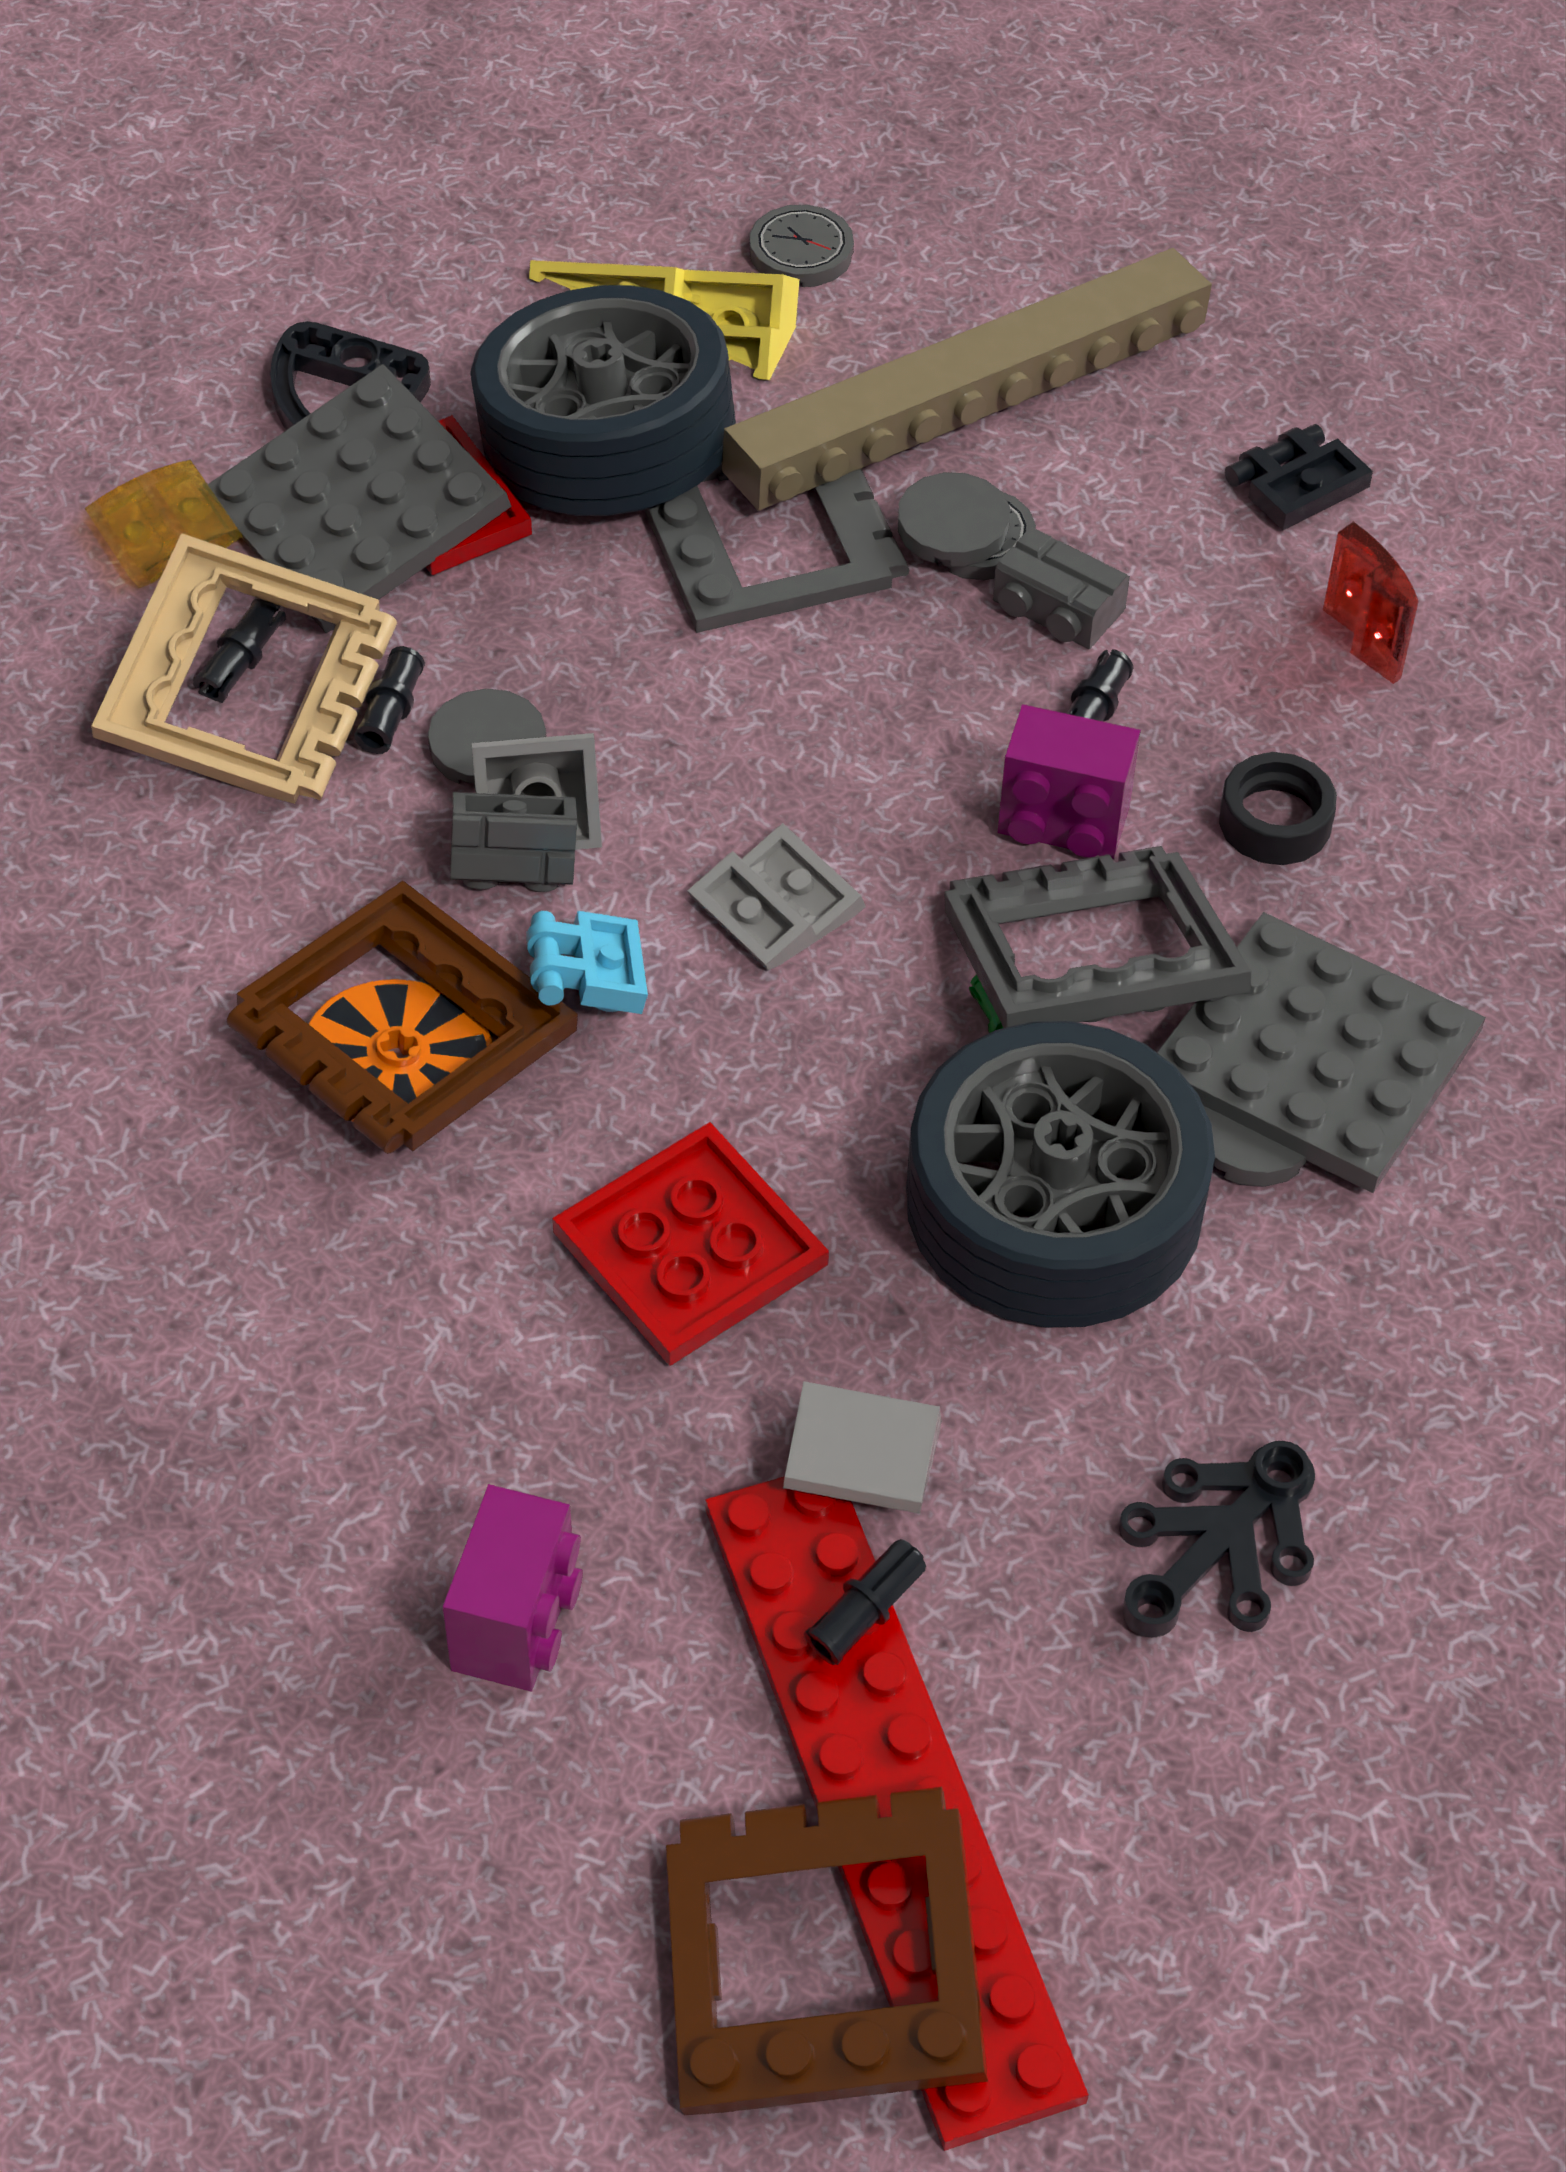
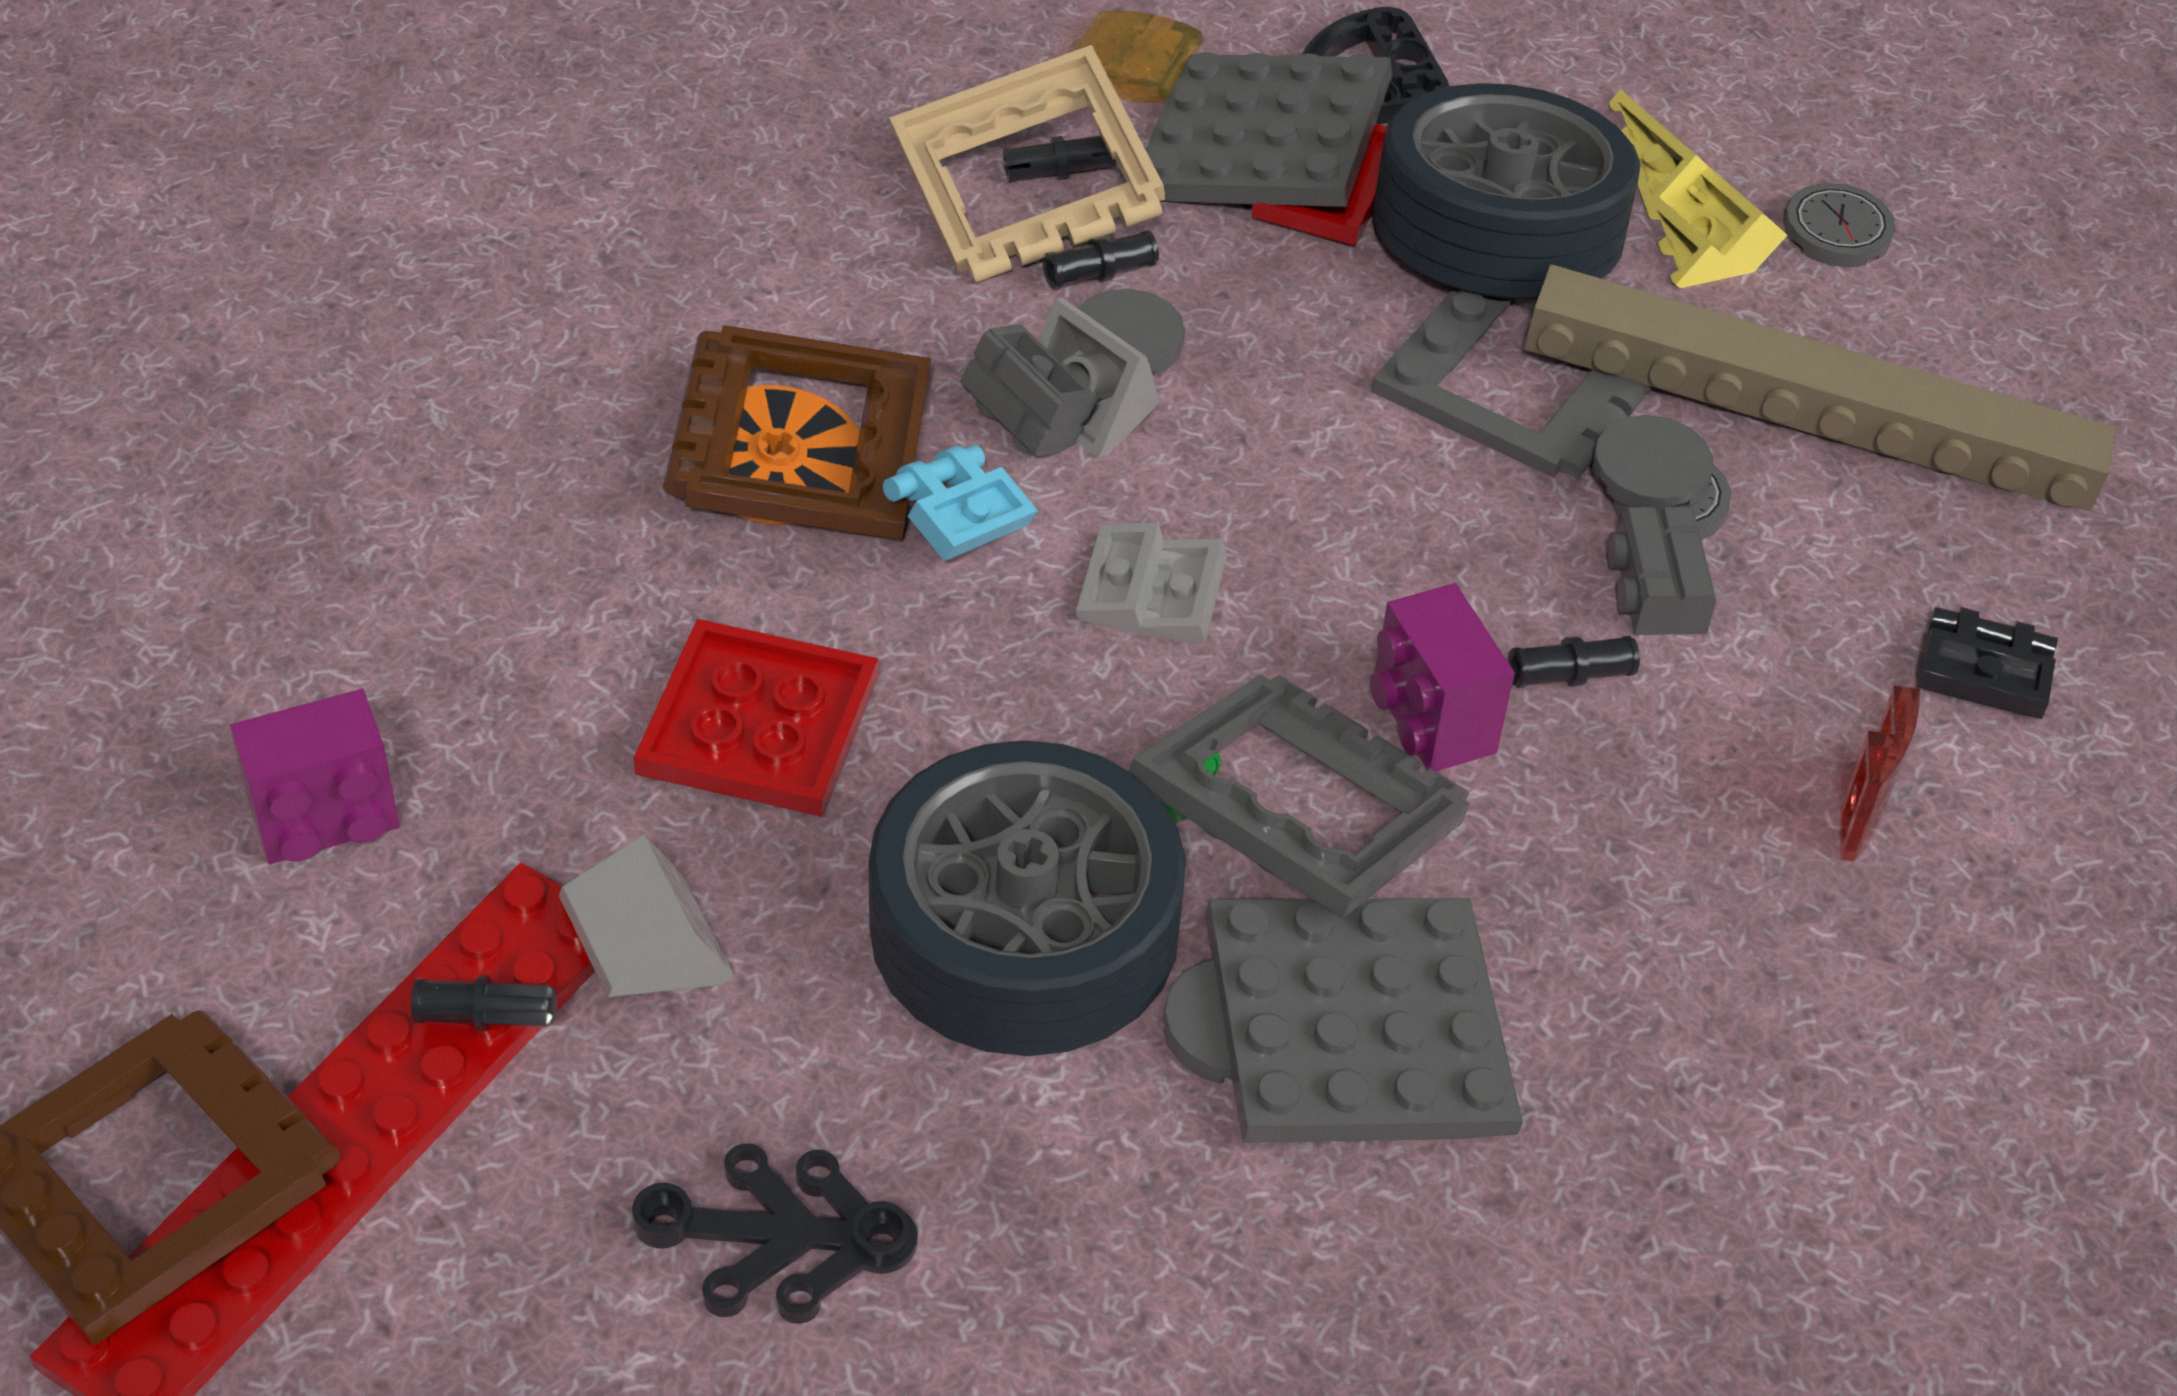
camera: 50 degrees right, 5 degrees down
black tyre [1219,752,1337,865] -> none

